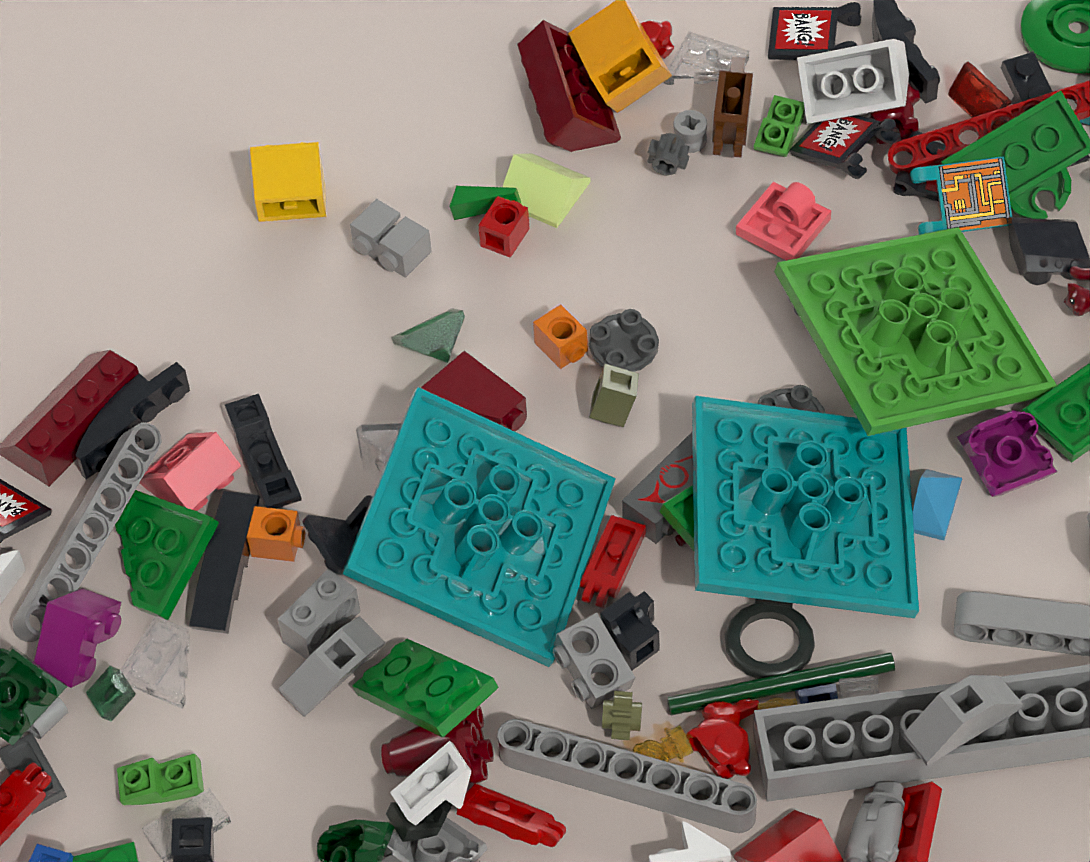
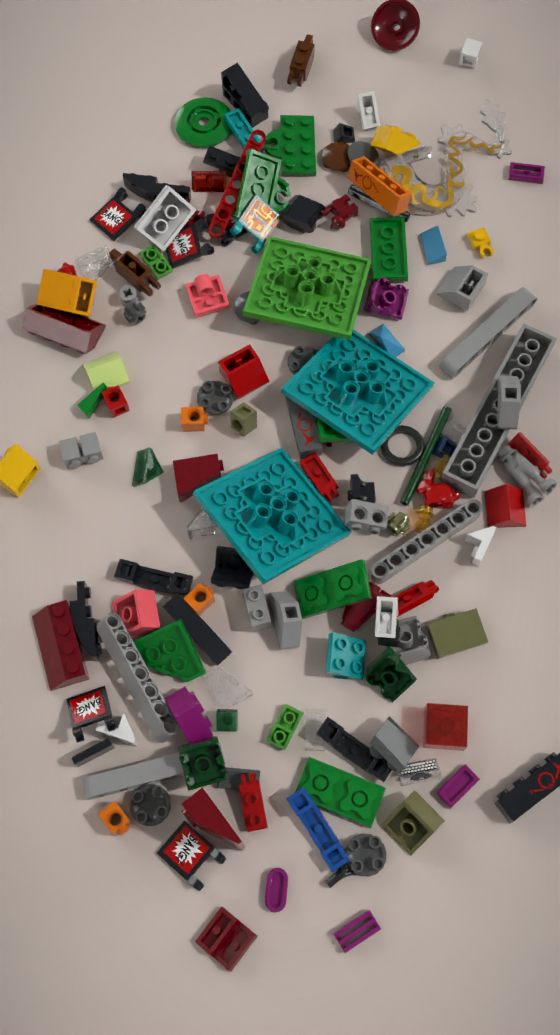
camera: 55 degrees left, 15 degrees up
none -> red slope [218,344,269,399]
none -> teal plate [325,632,366,681]

